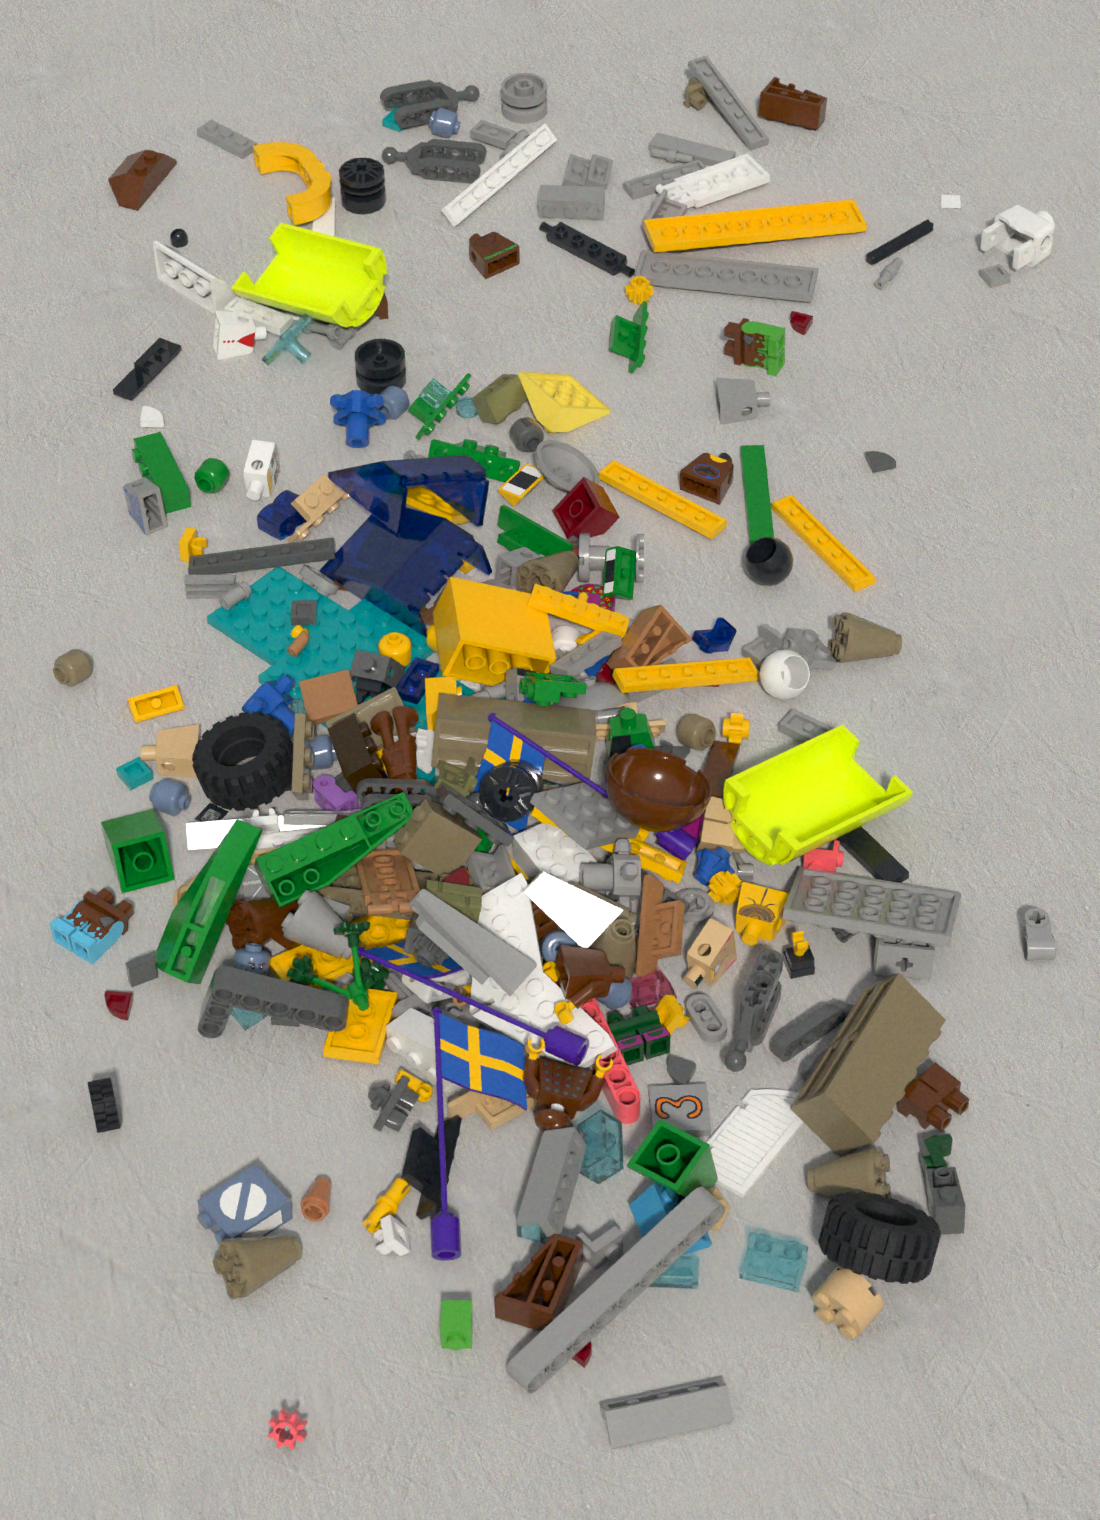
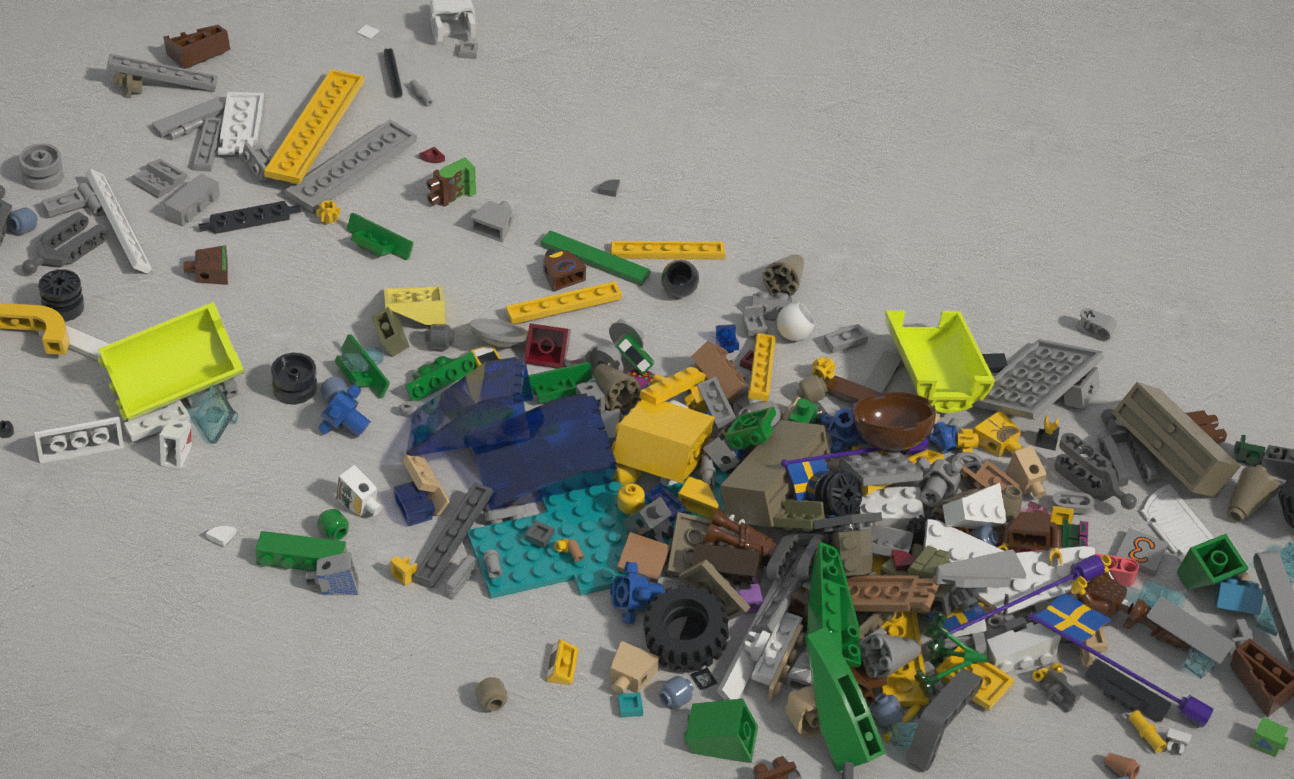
camera: 65 degrees left, 0 degrees up
black bracket [113,338,182,400] -> none
dark grey tile [667,1055,696,1085] -> none

